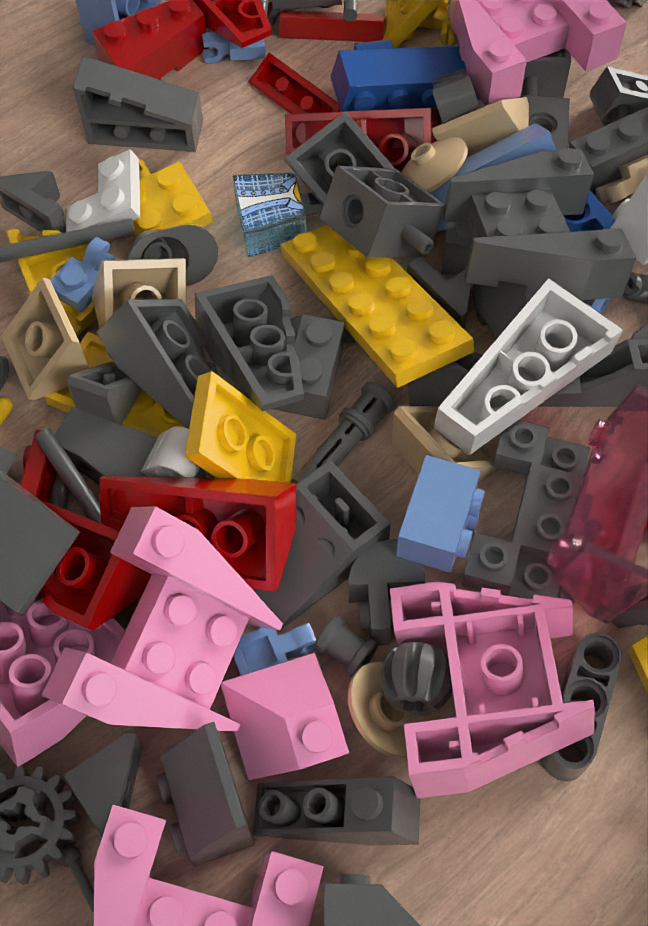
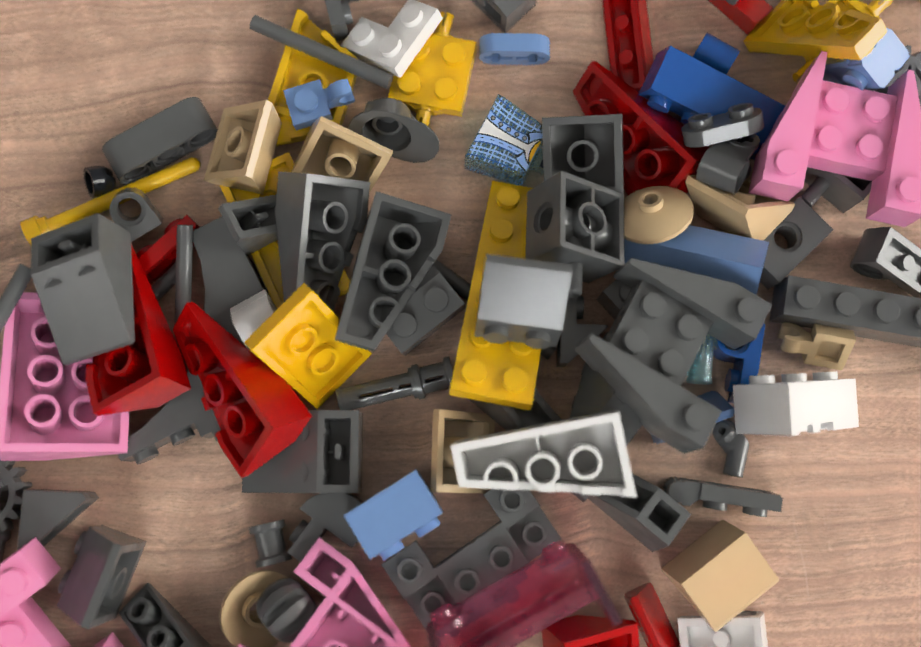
camera: 35 degrees right, 20 degrees up
bright pink wedge [41,506,283,731] -> none
bright pink slope [221,653,349,780] -> none
medium blue plate [233,623,317,676] -> none
none -> slope [475,254,573,349]
none -> medium blue beam [479,33,550,65]
none -> dark grey plate [681,103,764,148]

